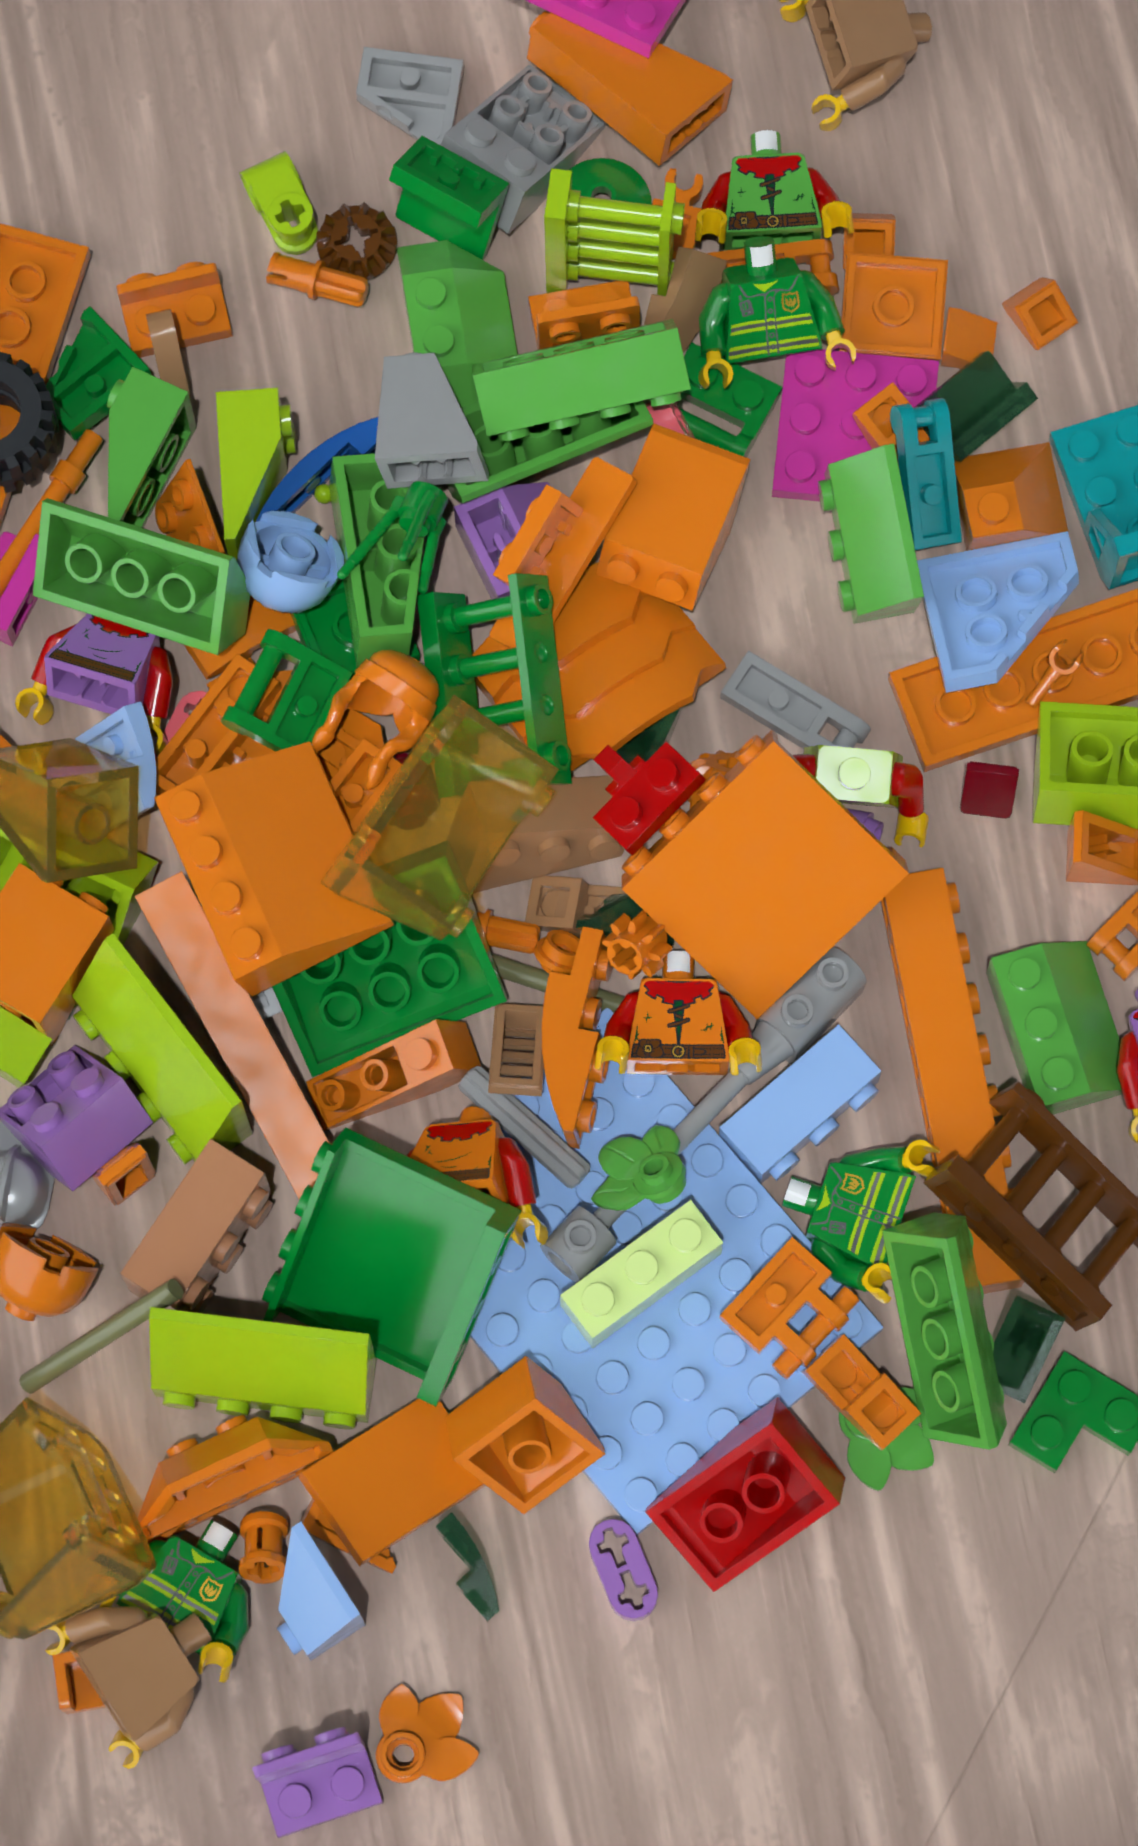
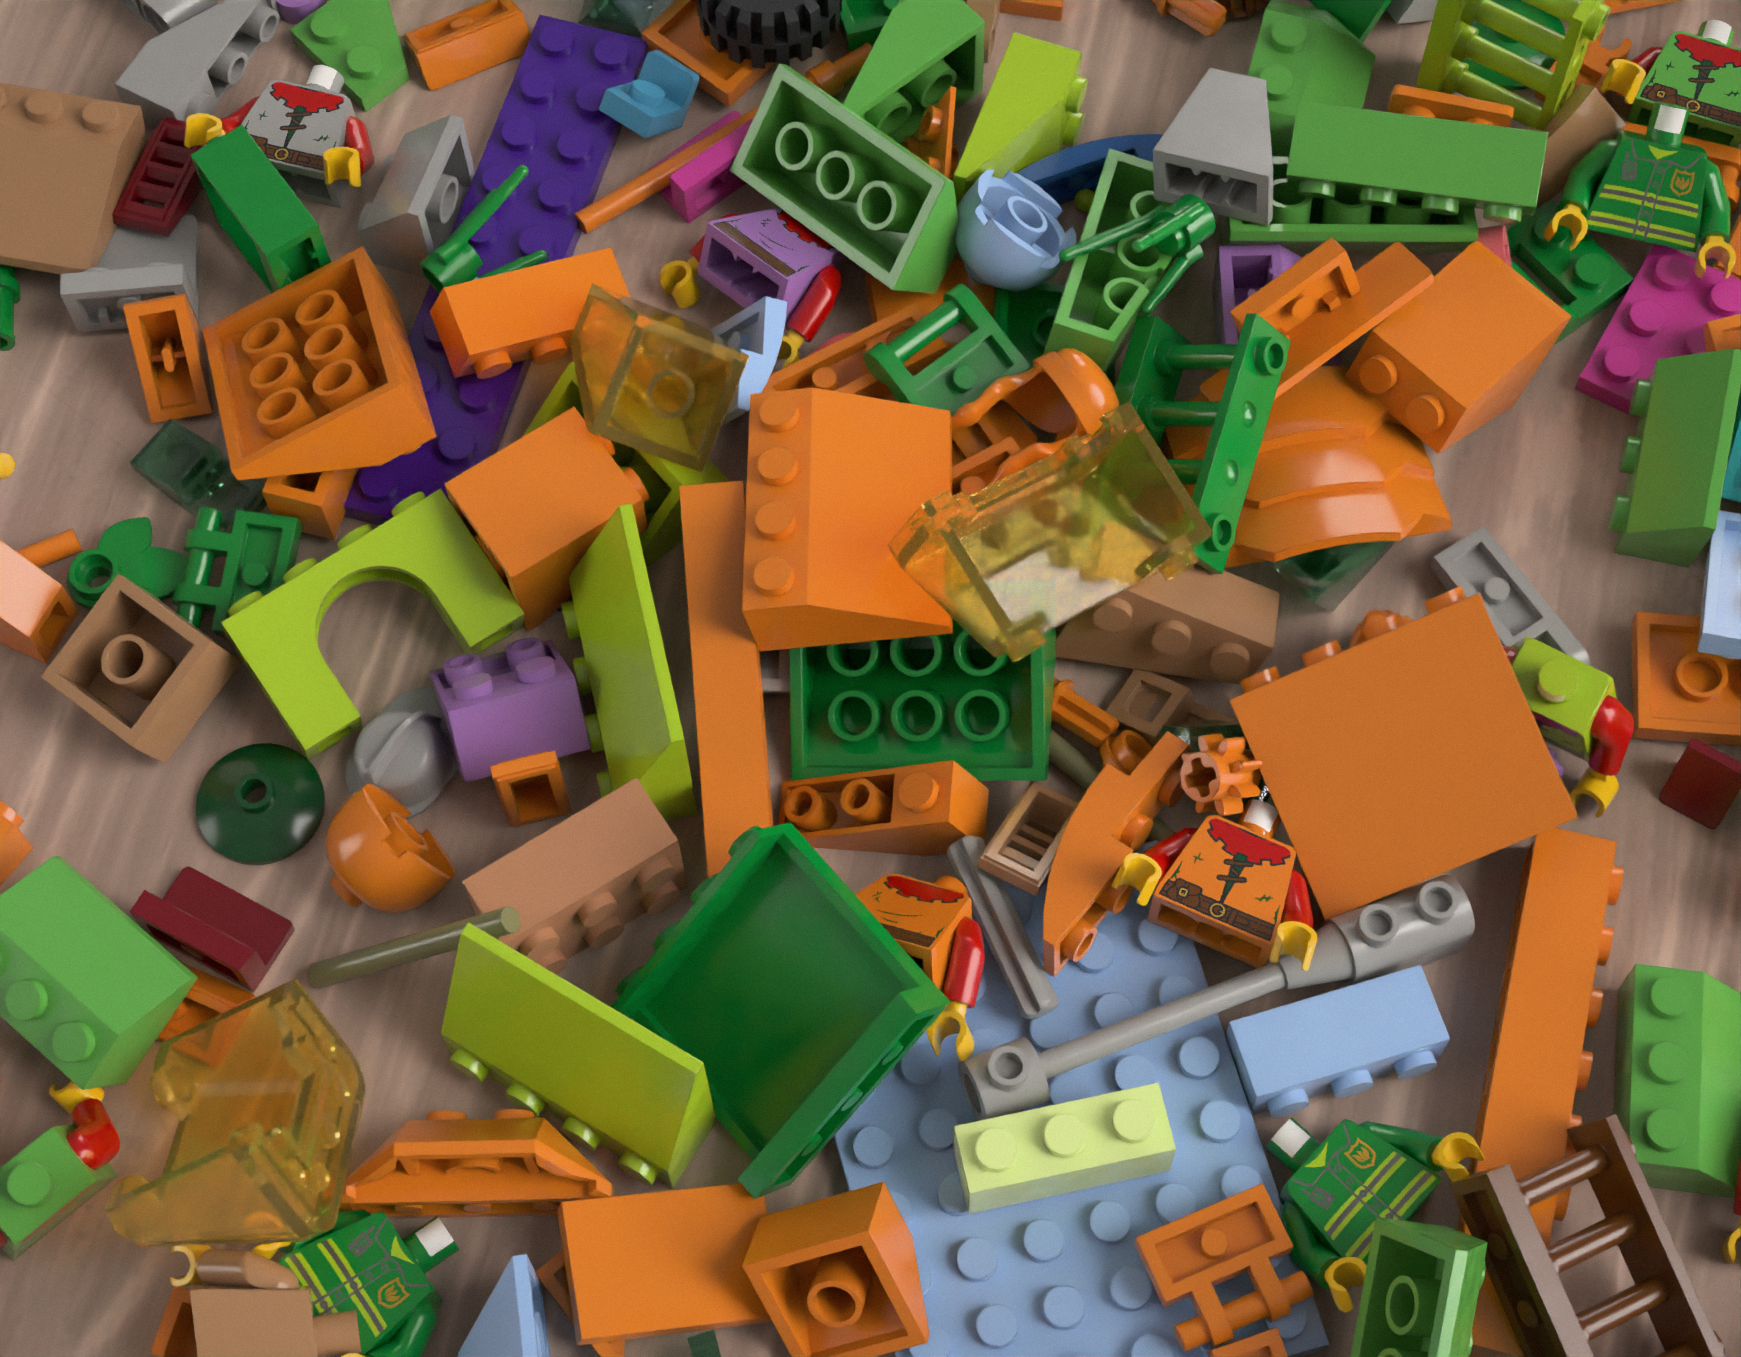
camera: 25 degrees right, 10 degrees down
orange bush [239,1511,288,1584] -> none
bright green plate [591,1125,686,1211] -> none
red hinge [592,742,706,856] -> none

